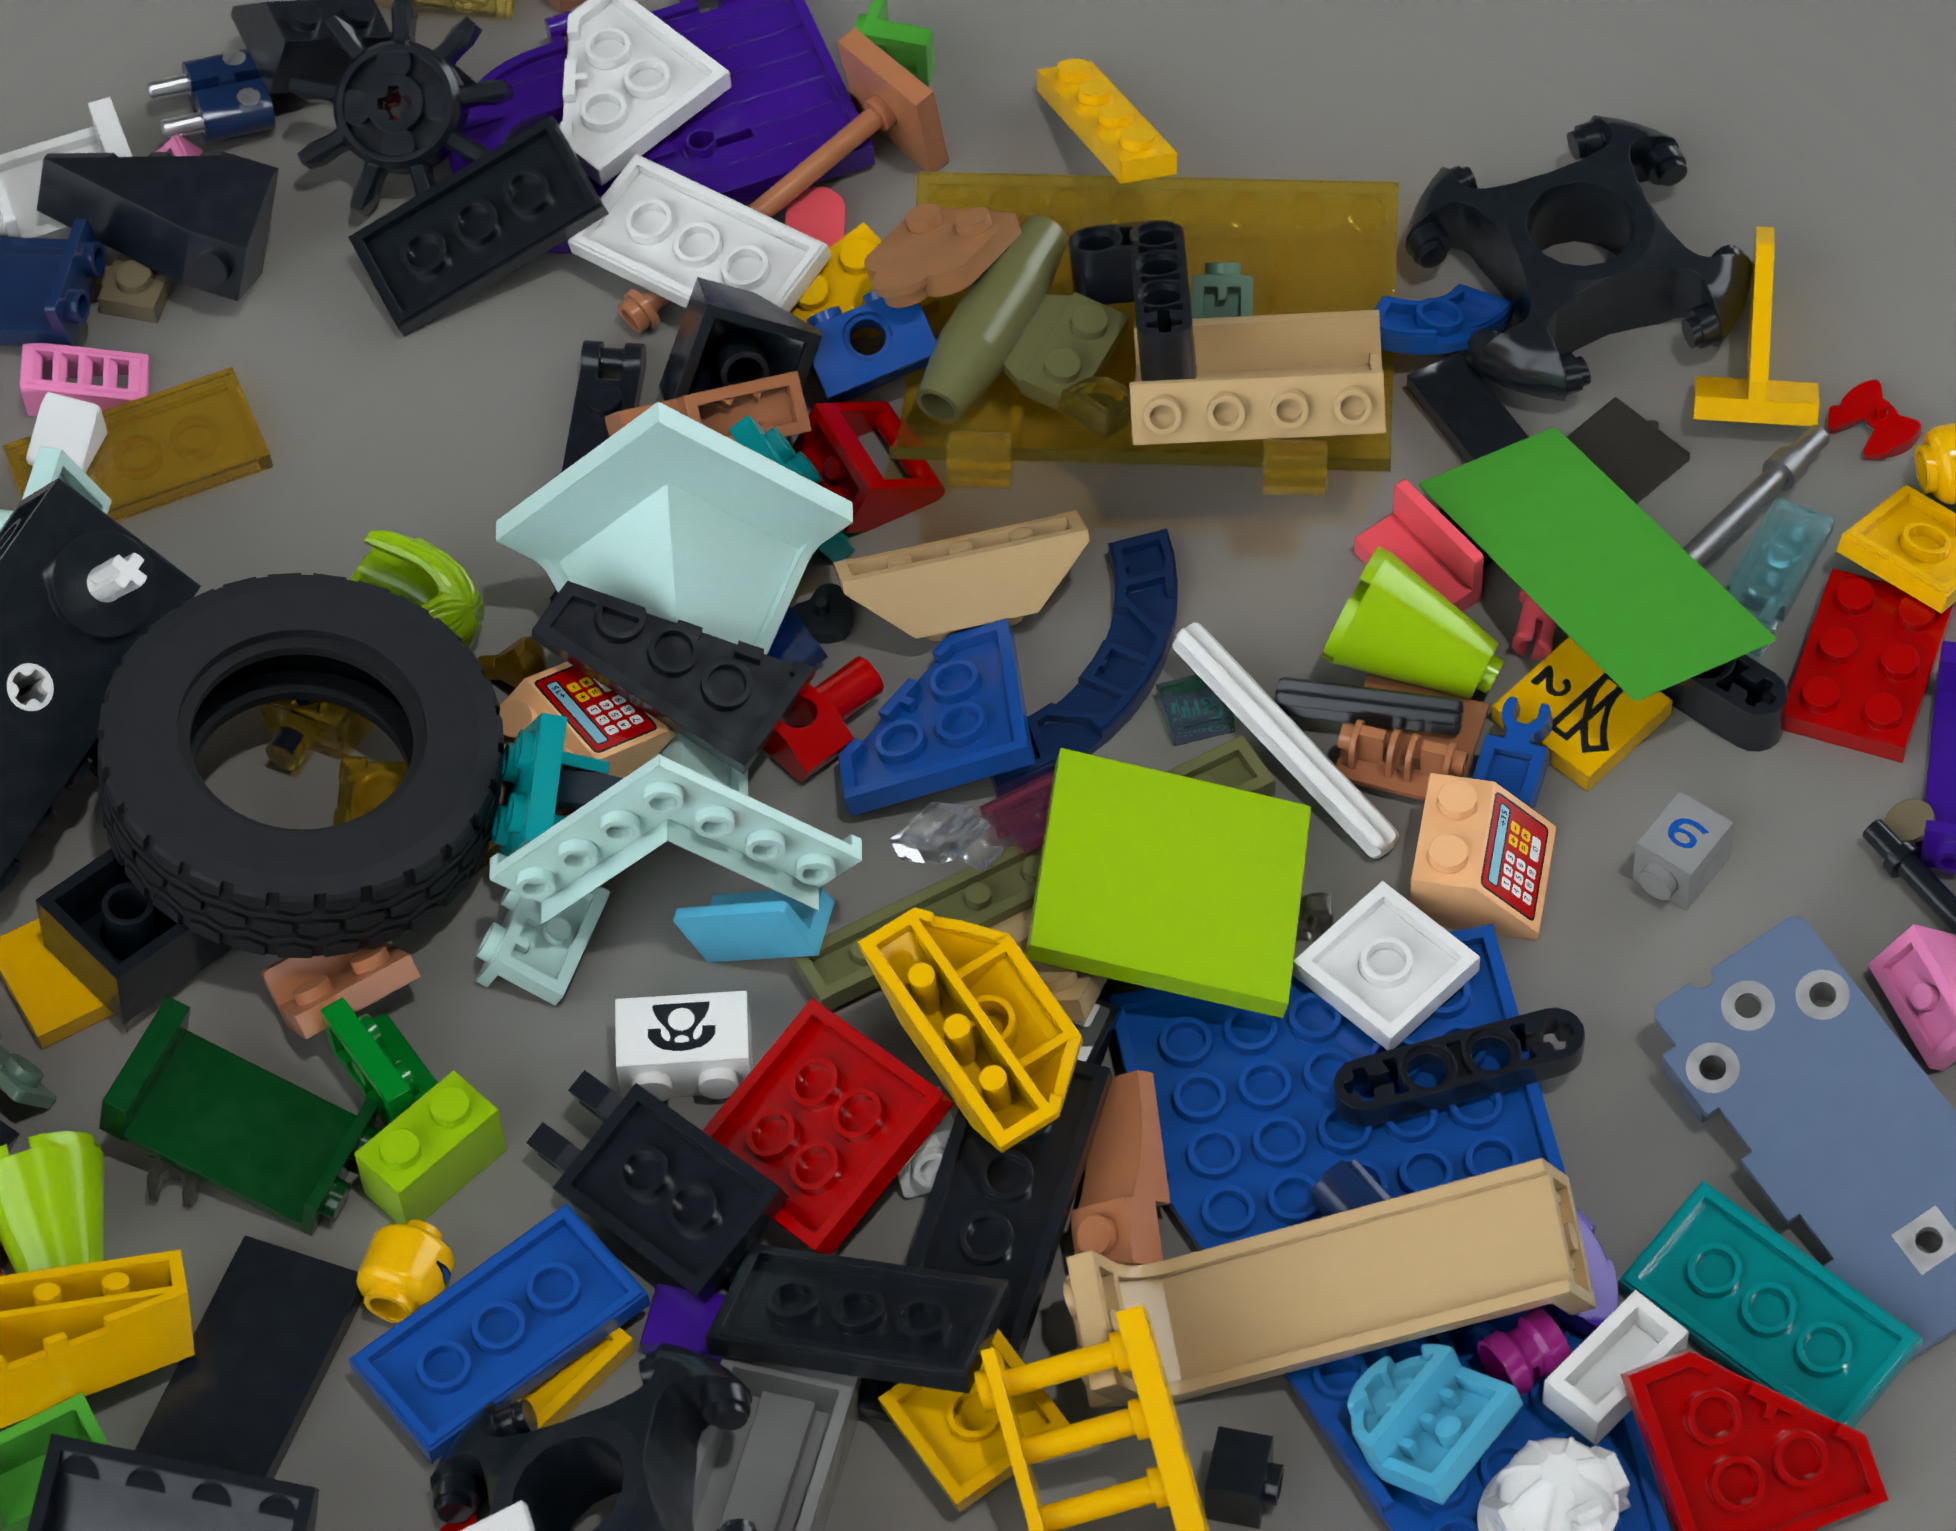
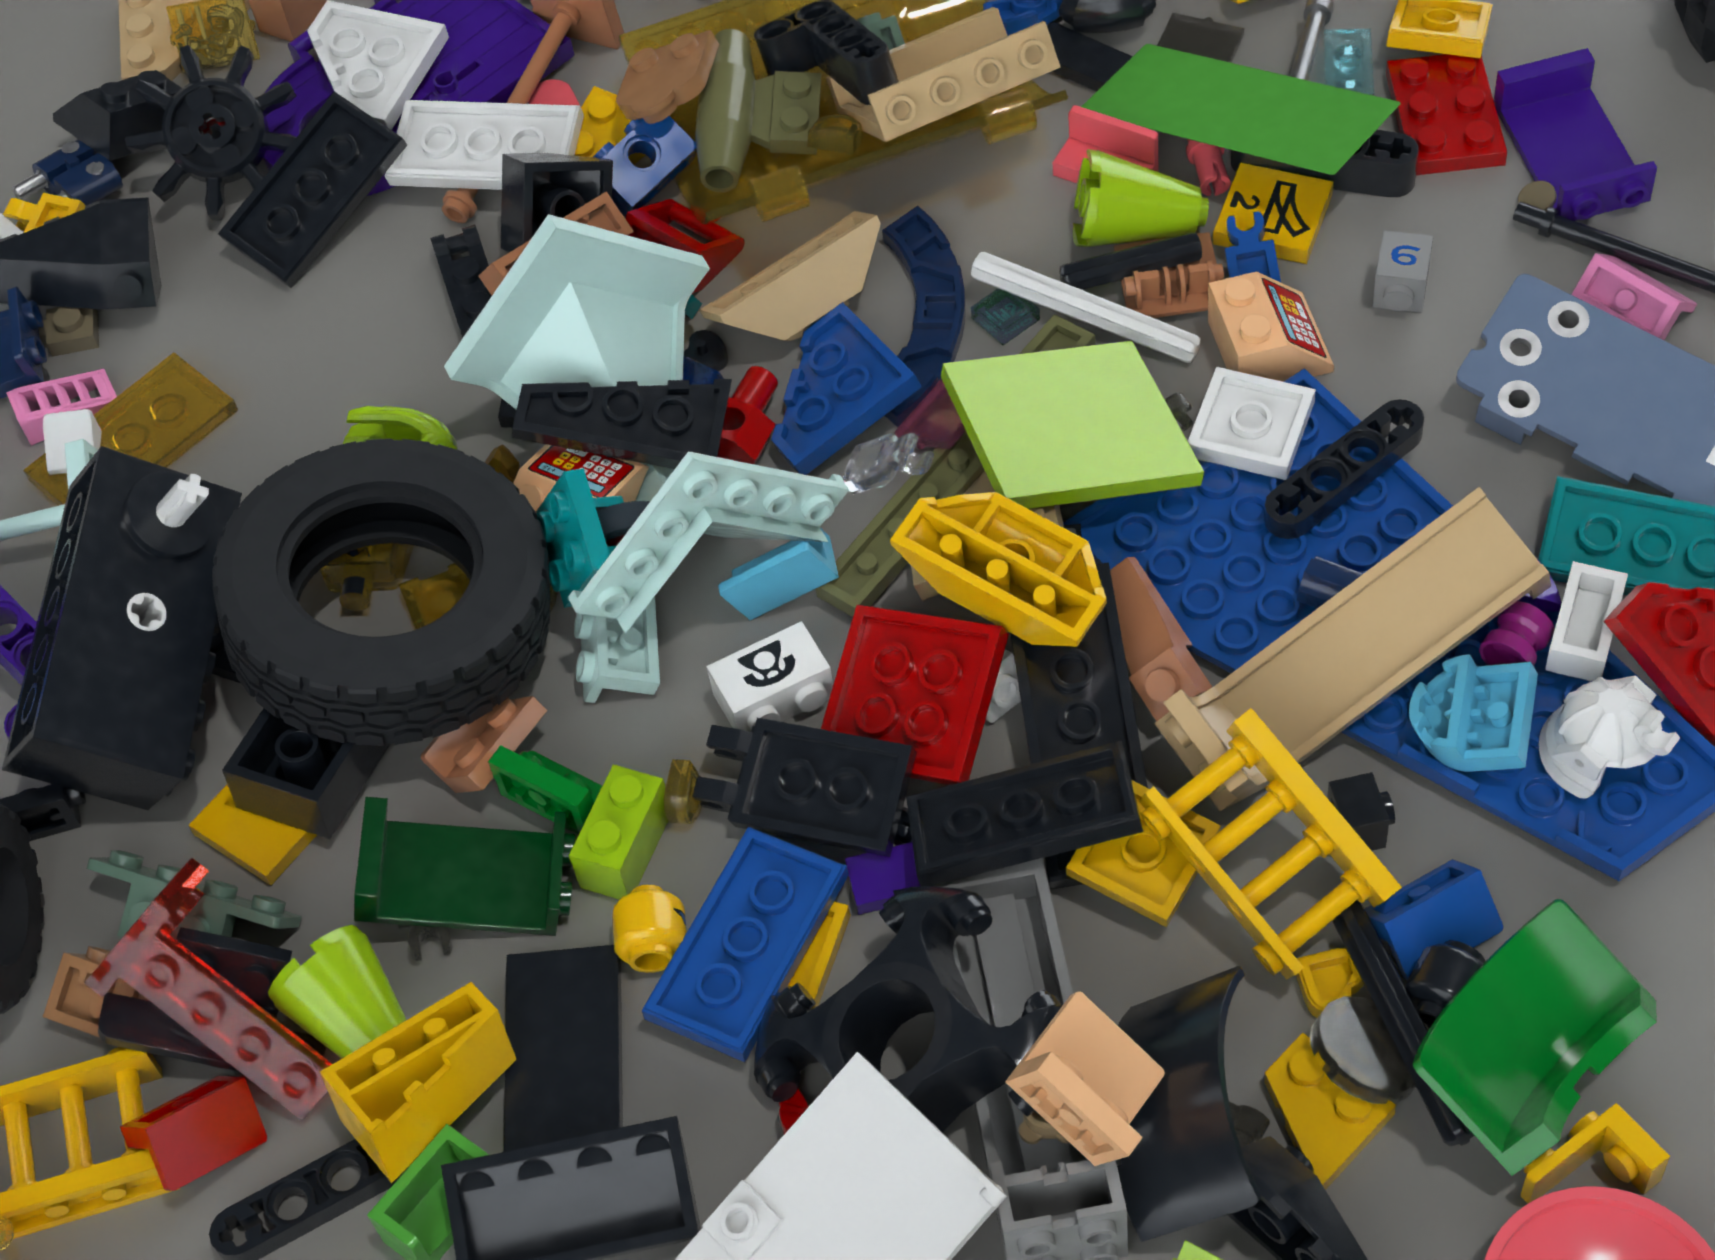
camera: 20 degrees left, 0 degrees up
none -> yellow plate [3,193,86,233]
none -> clear yellow tile [664,759,702,824]

